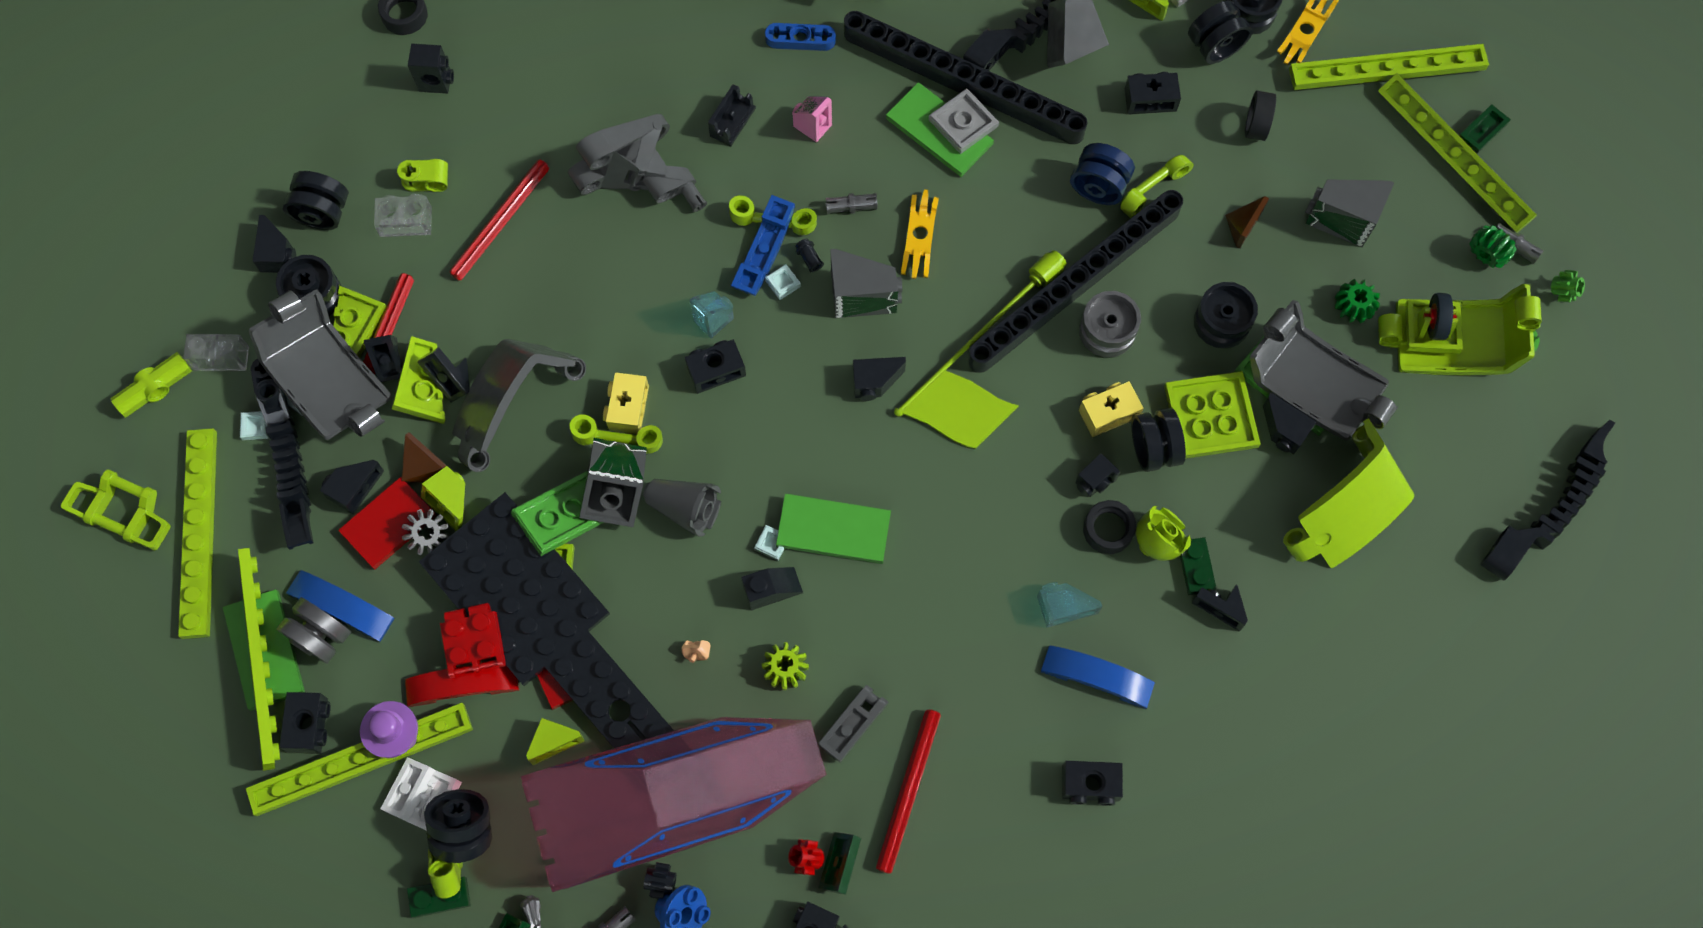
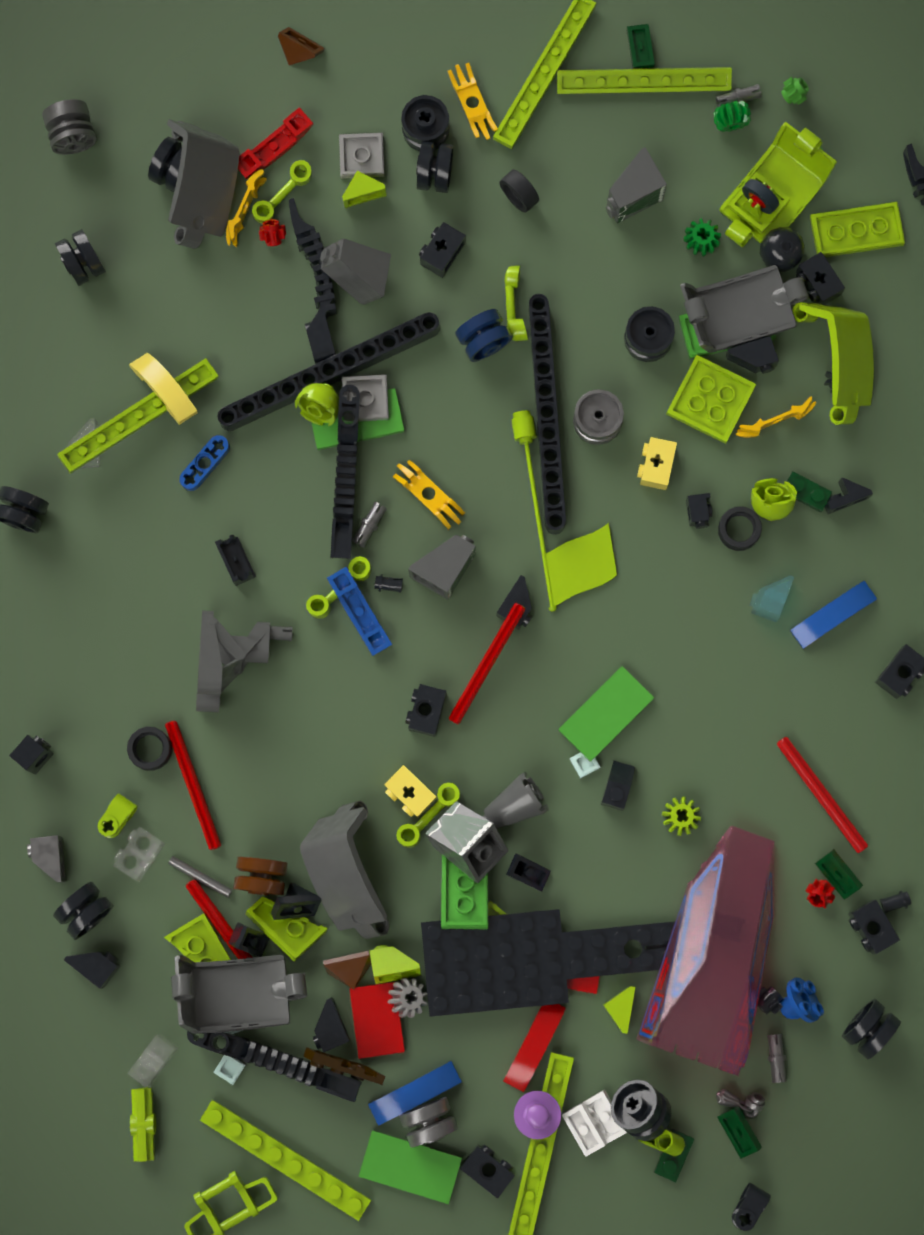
camera: 50 degrees left, 10 degrees up
lime plate [238,548,280,771] -> none
black wheel [276,255,341,316] -> none
red plate [440,603,506,678] -> none
light nougat piece [681,640,711,663] -> none
clear light blue slope [690,291,734,338] -> none
light aqua tile [765,264,801,300] -> none
bright pink slope [792,97,832,143] -> none
dark grey plate [818,685,889,763] -> none
black wheel [1131,408,1186,472] -> none
reddish brown slope [1225,196,1269,248] -> none
none -> flat silver slope [27,835,66,883]
none -> black tyre [127,726,172,771]
none -> flat silver bar [168,856,232,898]
none -> reddish brown wheel [233,857,288,896]
none -> lime cylinder [295,383,339,426]
none -> dark brown wing [303,1047,385,1085]
none -> black piece [330,384,360,559]
none -> red axle [449,603,525,724]
none -> black slope [506,853,551,892]
none -> yellow piece [736,396,816,438]
none -> black cylinder [759,227,805,272]
none -> black brick [796,252,845,305]
none -> lime tile [810,202,905,257]

